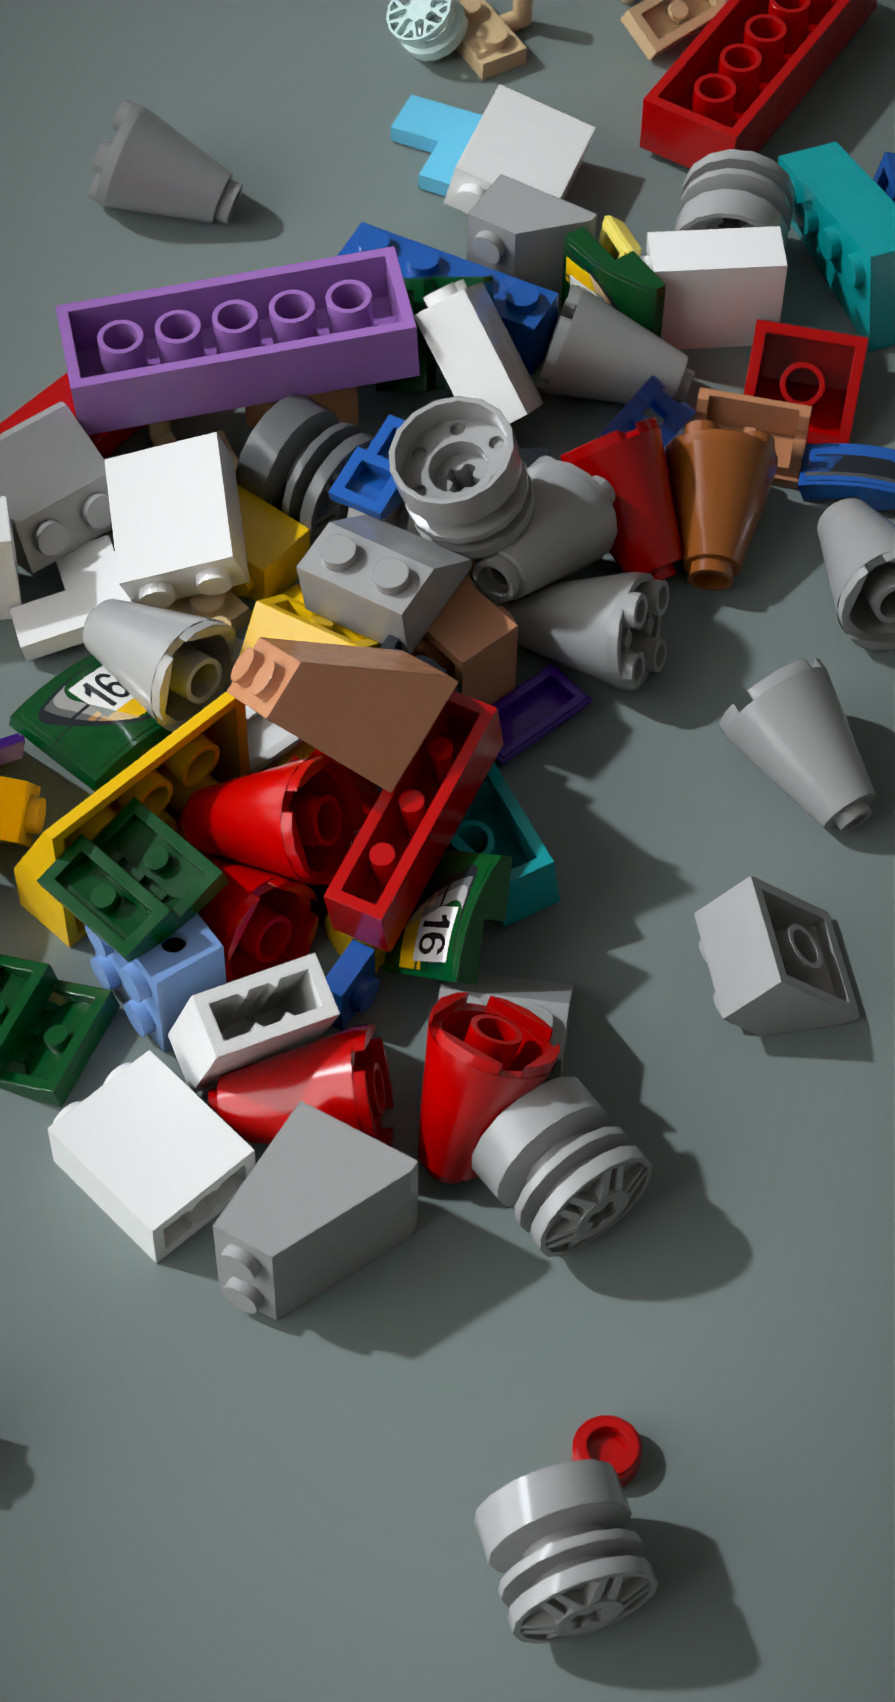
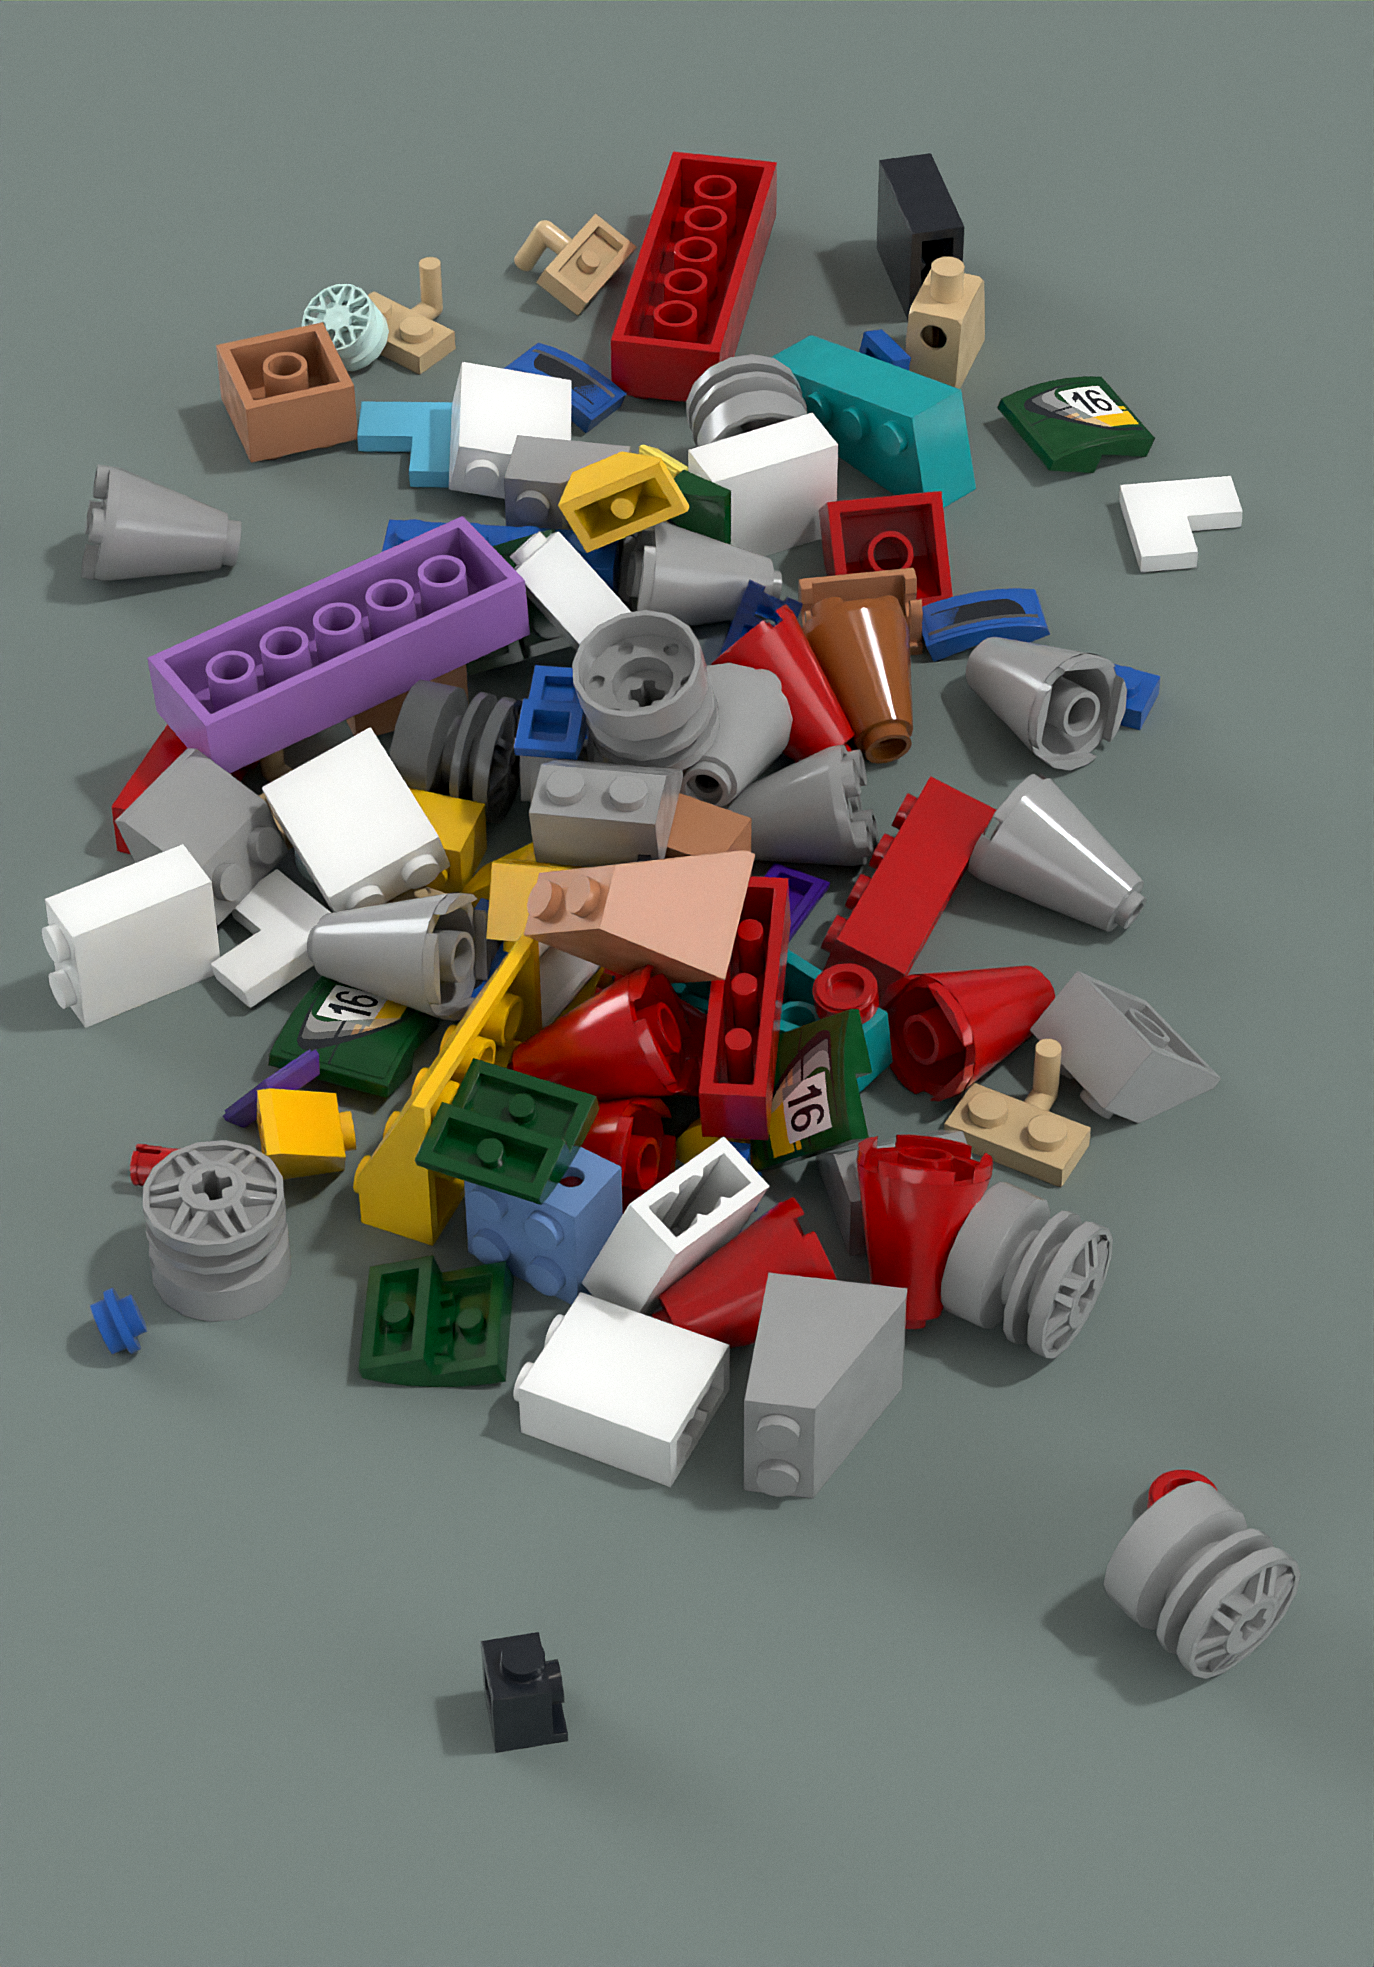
camera: 20 degrees left, 10 degrees down
none -> nougat brick [216,322,358,463]
none -> blue slope [504,343,627,433]
none -> yellow slope [558,451,689,553]
none -> red tile [813,963,879,1024]
none -> red brick [820,776,996,1011]
none -> red cone [879,965,1055,1102]
none -> tan plate [944,1039,1091,1188]

